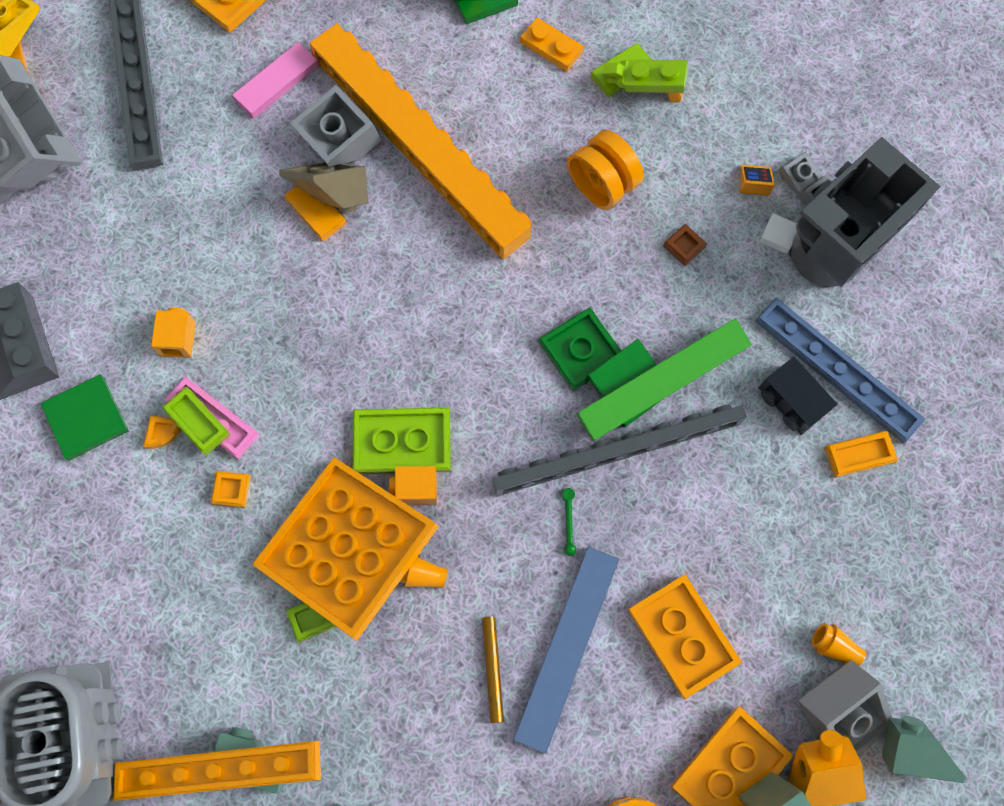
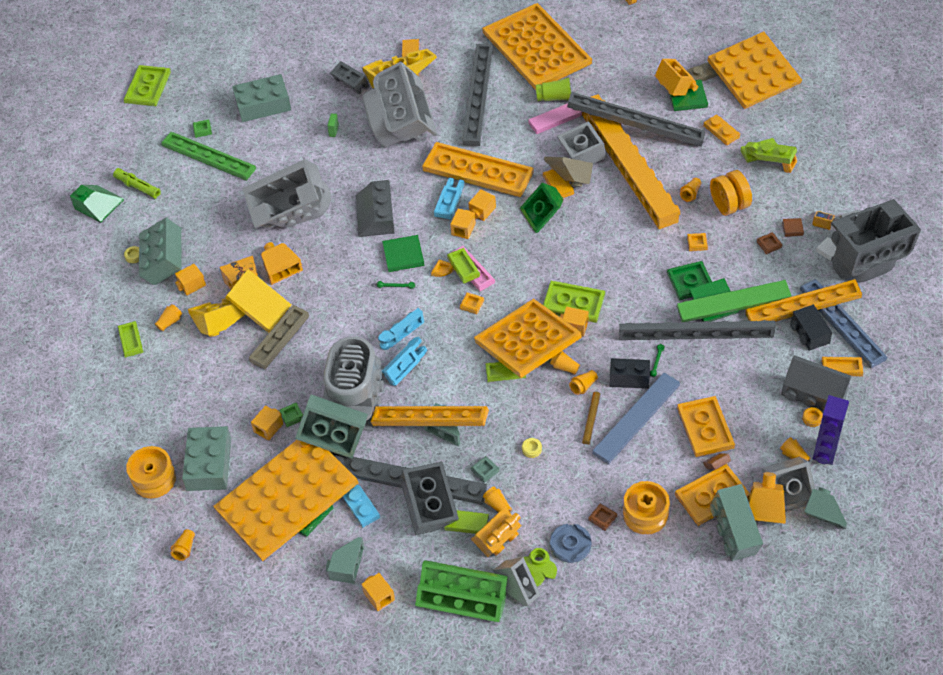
camera: 25 degrees right, 20 degrees down
none -> green hinge [376,281,415,289]
none -> medium azure hinge [378,308,424,350]
none -> medium azure hinge [382,337,428,386]
none -> light orange plate [422,142,534,197]
none -> medium azure hinge [434,178,464,220]
none -> light orange brick [468,189,496,221]
none -> green slope [520,183,564,233]
none -> light yellow tile [522,438,542,458]
none -> lime plant [536,77,571,102]
none -> dark grey plate [567,92,705,147]
none -> light orange cone [569,370,598,395]
none -> black brick [609,358,650,389]
none -> light orange cone [680,177,702,202]
none -> light orange tile [687,233,708,251]
none -> dark orange tile [703,453,731,470]
none -> light orange tile [745,279,862,322]
none -> dark grey slope [781,355,851,411]
none -> dark orange tile [782,218,804,237]
none -> light orange tile [802,407,823,427]
none -> dark purple brick [812,395,849,465]

